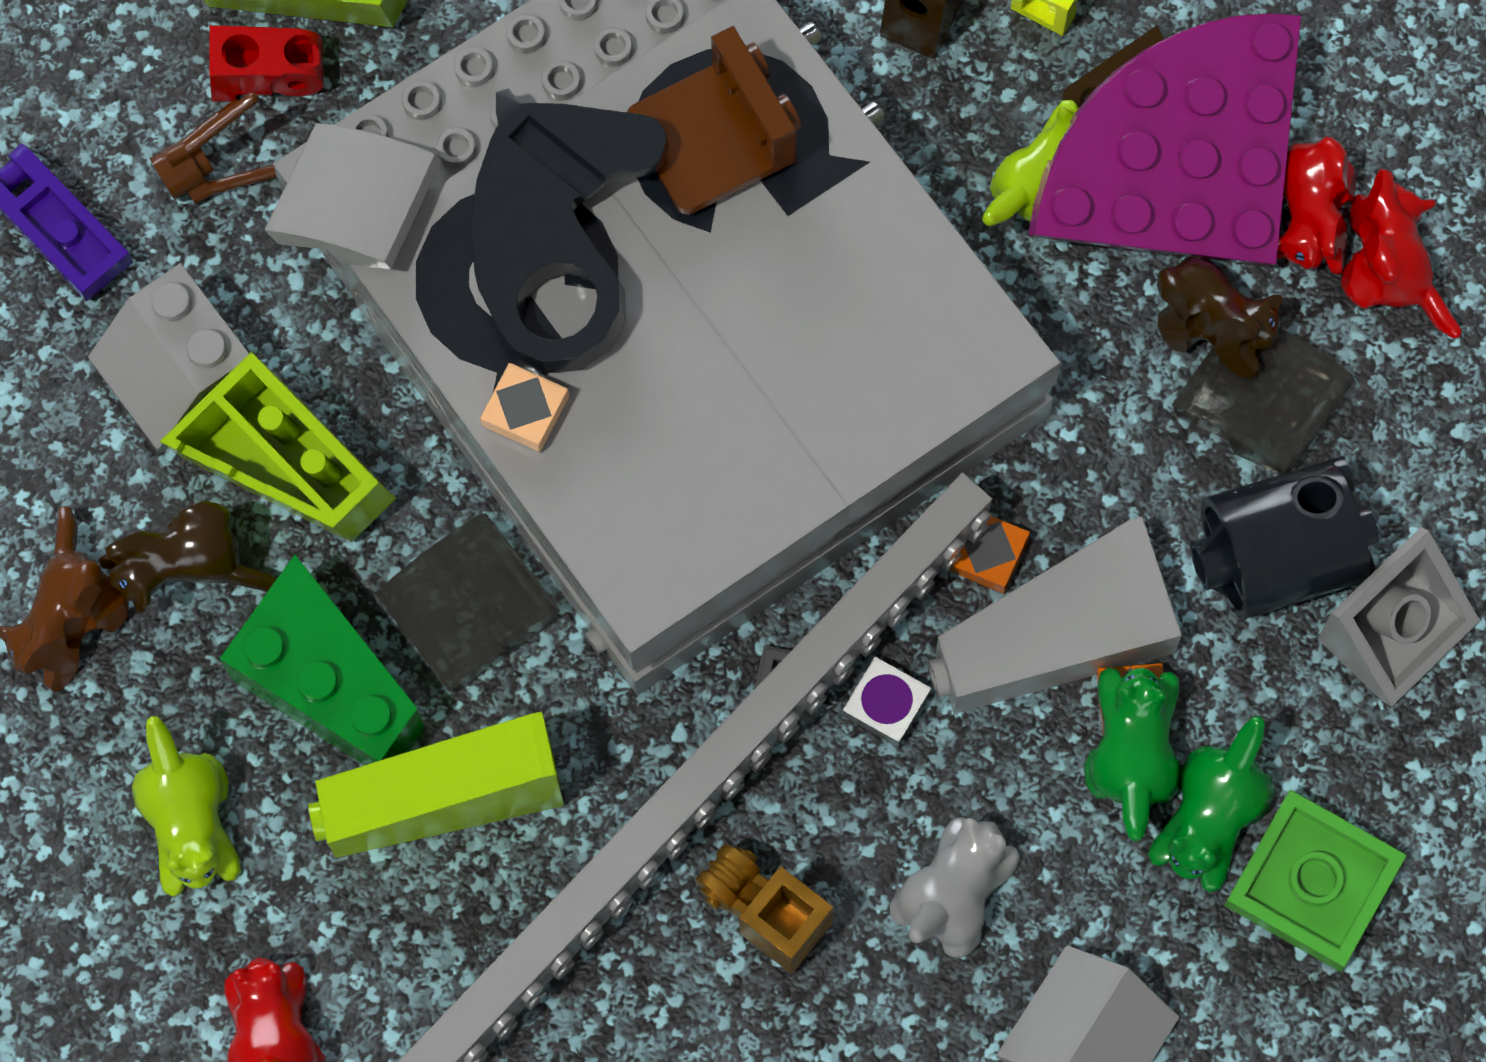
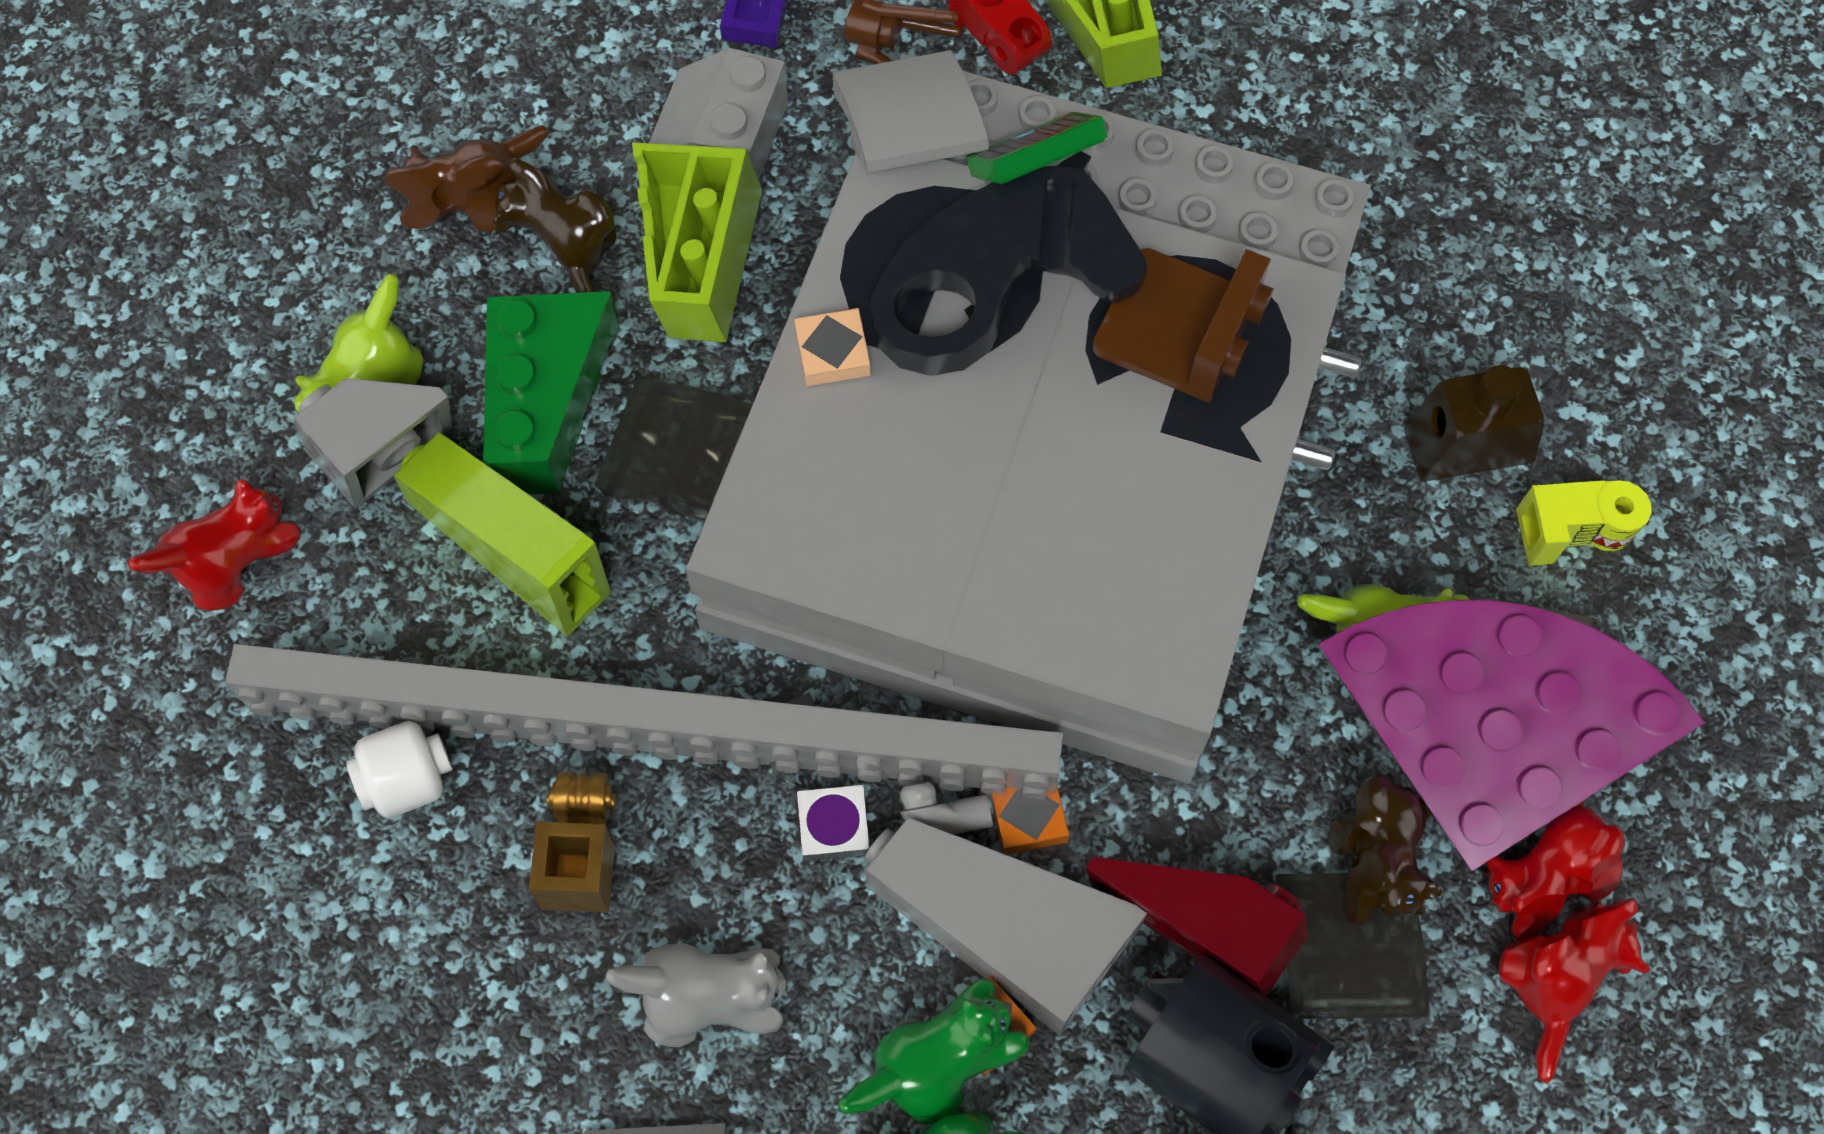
camera: 50 degrees right, 5 degrees down
none -> light grey slope [293,378,454,509]
none -> white head [346,721,453,818]
none -> light grey arm [900,782,993,835]
none -> green tile [966,112,1108,184]
none -> dark red slope [1086,857,1308,997]

